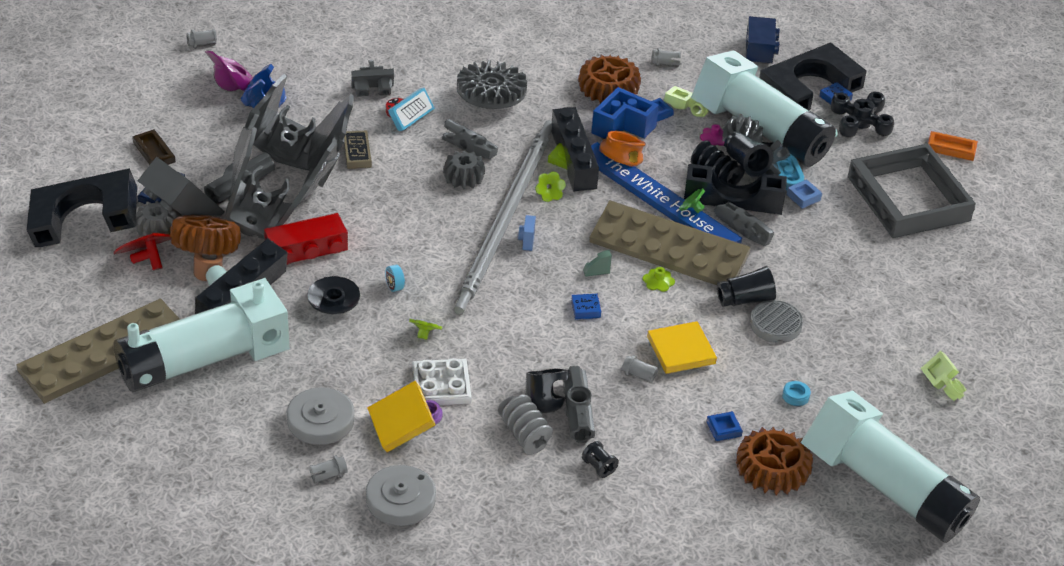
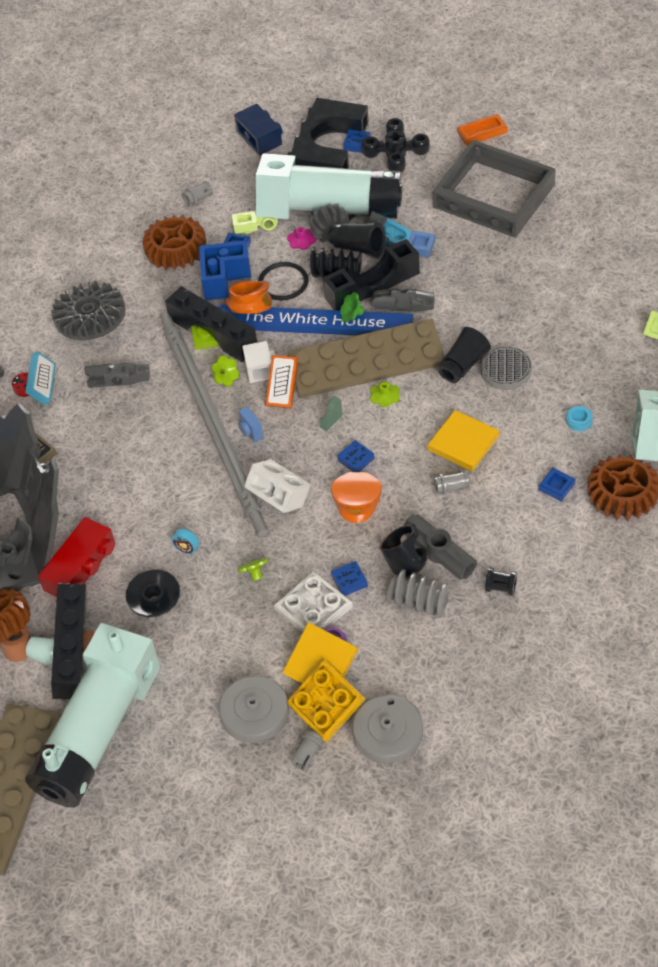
camera: 30 degrees left, 10 degrees up
dark grey gear [443,150,485,189] -> none
none -> white brick [242,341,275,383]
none -> white brick [244,459,311,513]
none -> black tyre [258,262,309,301]
none -> tile [265,355,299,409]
none -> yellow tile [288,659,366,742]
none -> orange hat [331,472,382,524]
none -> blue tile [331,561,368,596]

